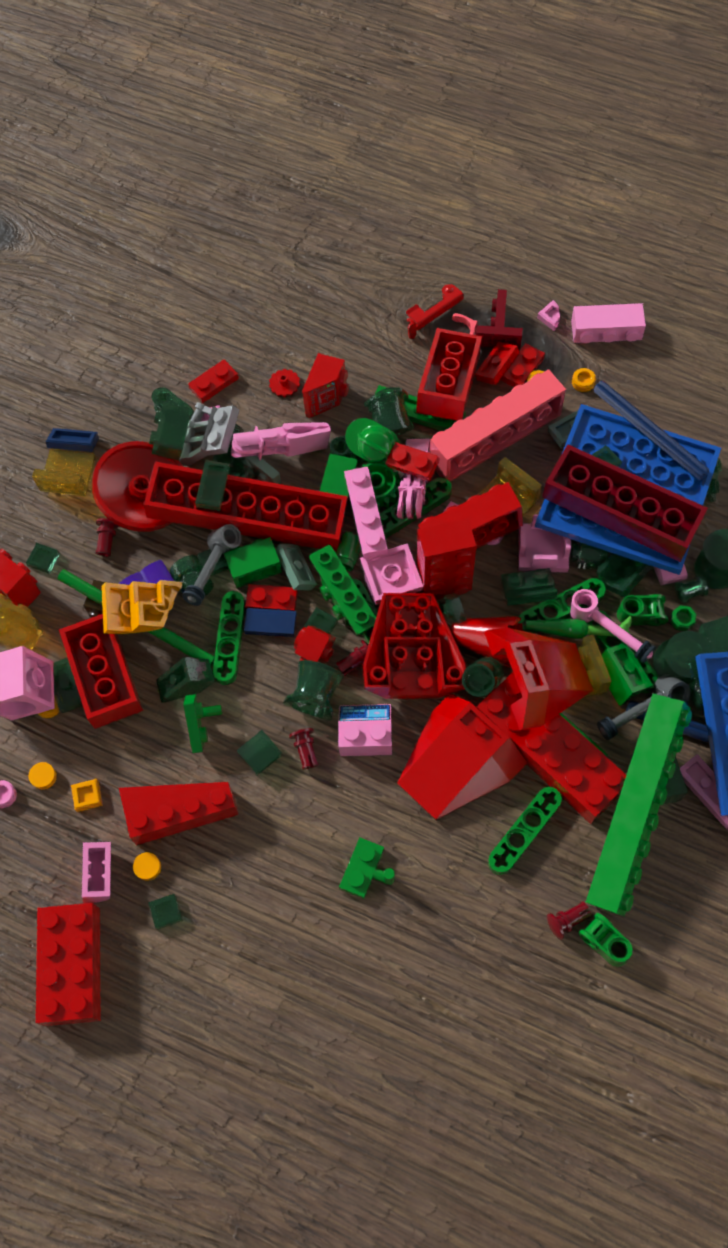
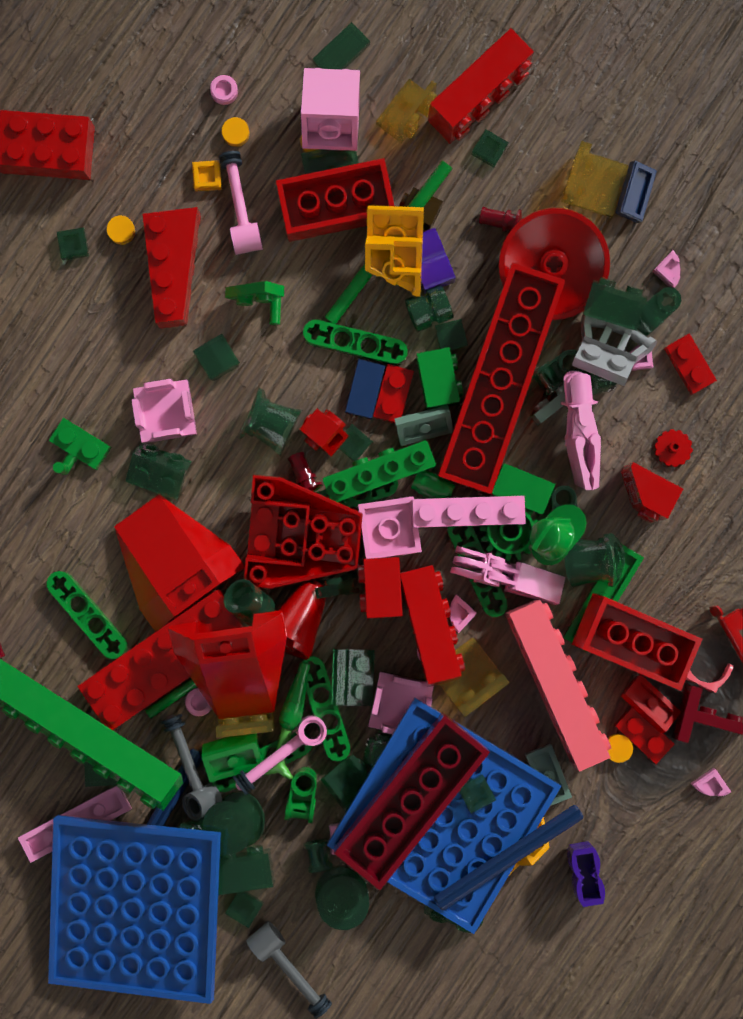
camera: 90 degrees right, 20 degrees up
bright pink brick [82,842,111,903] -> none
clear green slope [156,657,215,703] -> none
dark grey piece [182,524,241,606] -> none
clear green tile [195,460,230,511] -> none
dark red pin [289,728,319,770] -> none
bright pink slope [338,704,392,756] -> none
red plate [385,442,440,481] -> none
bright pink brick [571,303,646,343] -> none
light orange tile [572,368,596,392] -> none
green tile [670,605,697,632] -> none
none -> clear green bracket [125,443,192,500]
none -> bright pink panel [132,379,197,444]
none -> bright pink tile [185,688,212,716]
none -> bright pink piece [219,151,263,255]
none -> dark purple brick [567,841,605,907]
none -> bright pink tile [652,250,681,290]

